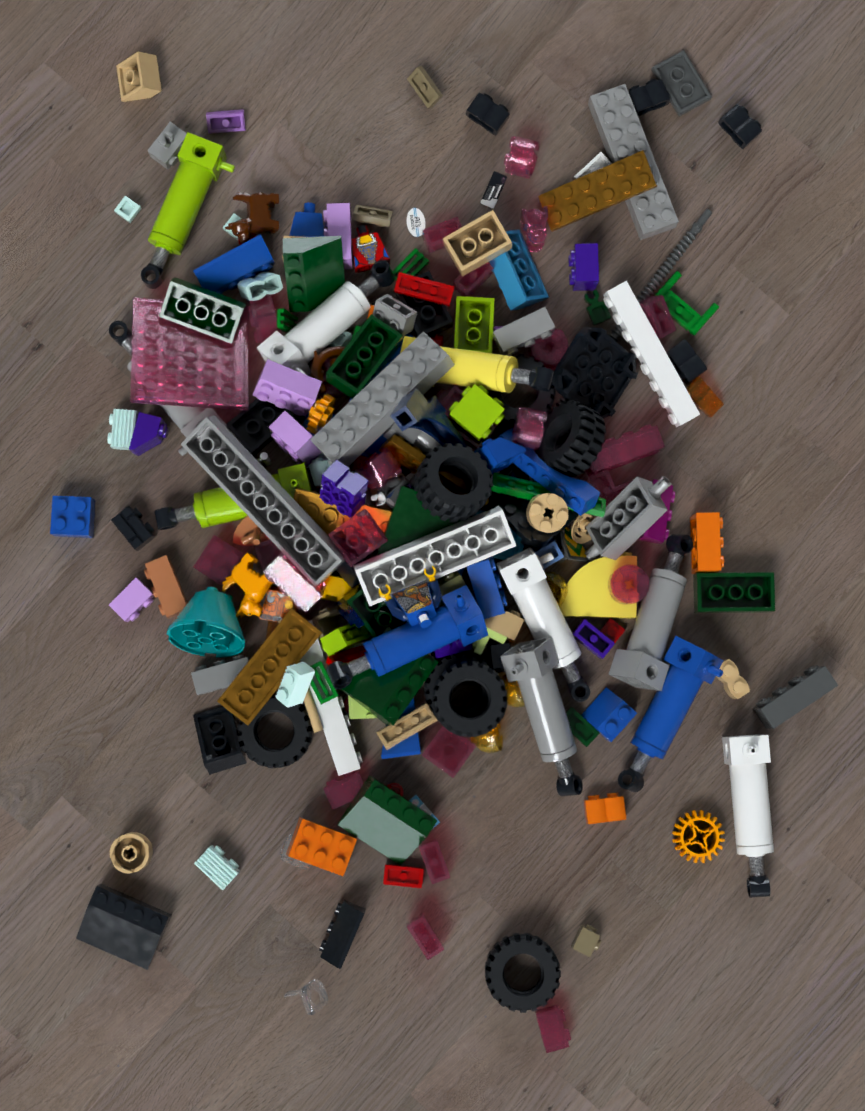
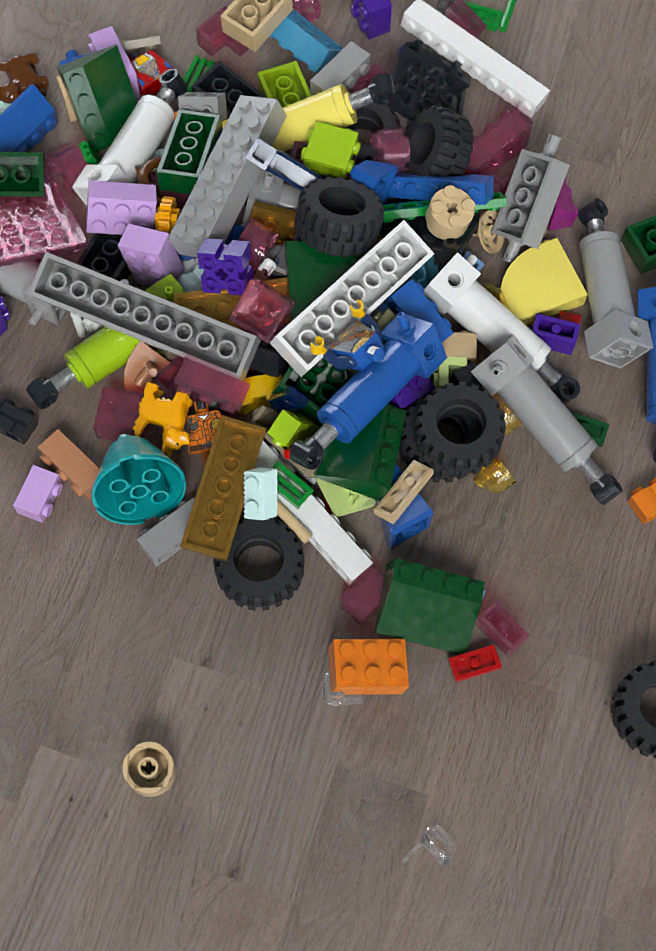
camera: 20 degrees left, 15 degrees down
black slope [76,884,172,970] -> none
black slope [193,706,247,775] -> none
light aqua brick [194,845,240,890] -> none
light aqua brick [237,272,283,301] -> none
black slope [319,900,366,969] -> none
red plate [394,272,455,306] -> none
white sticker [407,208,425,237] -> none
clear pink brick [407,913,444,960] -> none
clear pink brick [422,725,476,778] -> none
clear pink brick [453,262,494,297] -> none
shield [558,526,591,564] -> none
blue slope [581,687,637,742] -> none
dark green plate [584,290,612,326] -> none
clear pink brick [608,565,650,605] -> none
black brick [666,339,707,385] -> none
clear orange plate [686,377,724,418] -> none
orange brick [690,512,724,574] -> none

